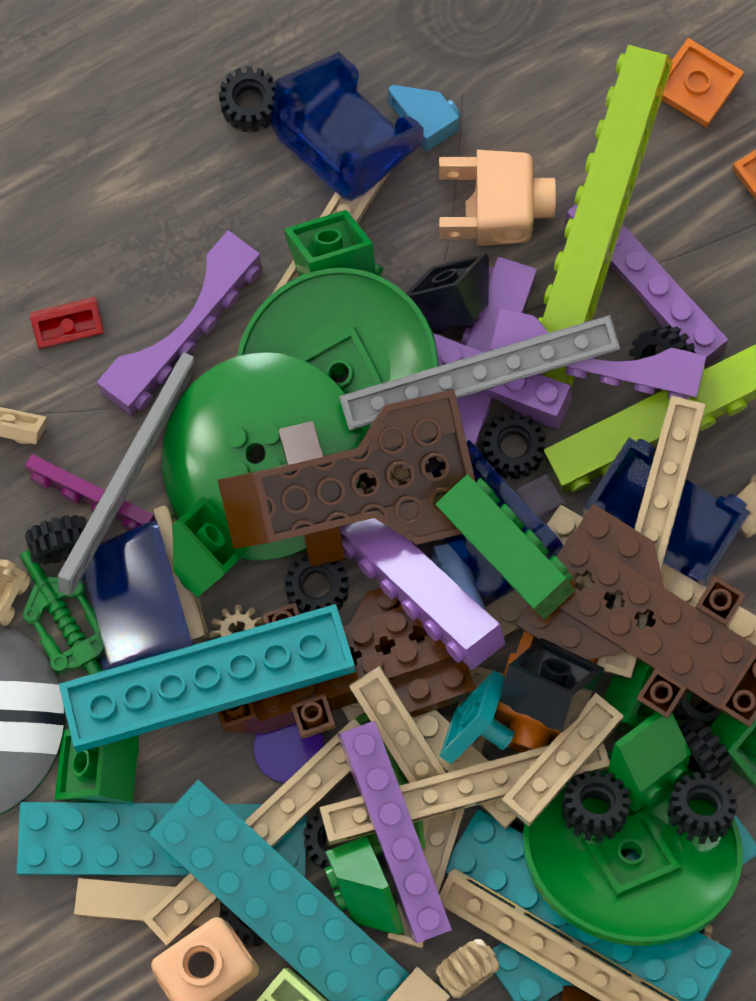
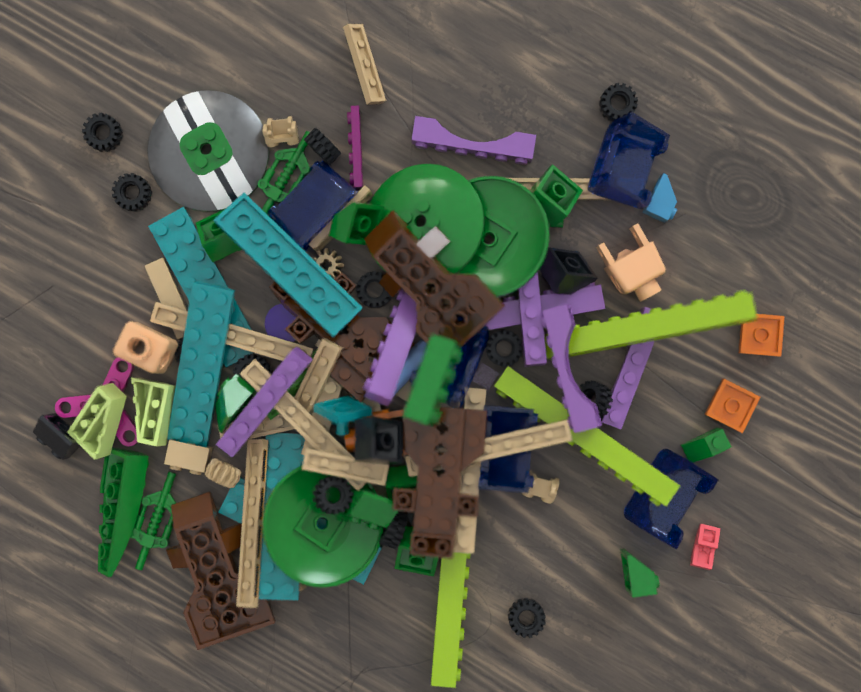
camera: 60 degrees right, 15 degrees up
red slope [30,297,104,349] -> none
light grey tile [58,352,195,596] -> none
light grey tile [339,315,620,431] -> none
black tyre [667,772,737,844] -> none

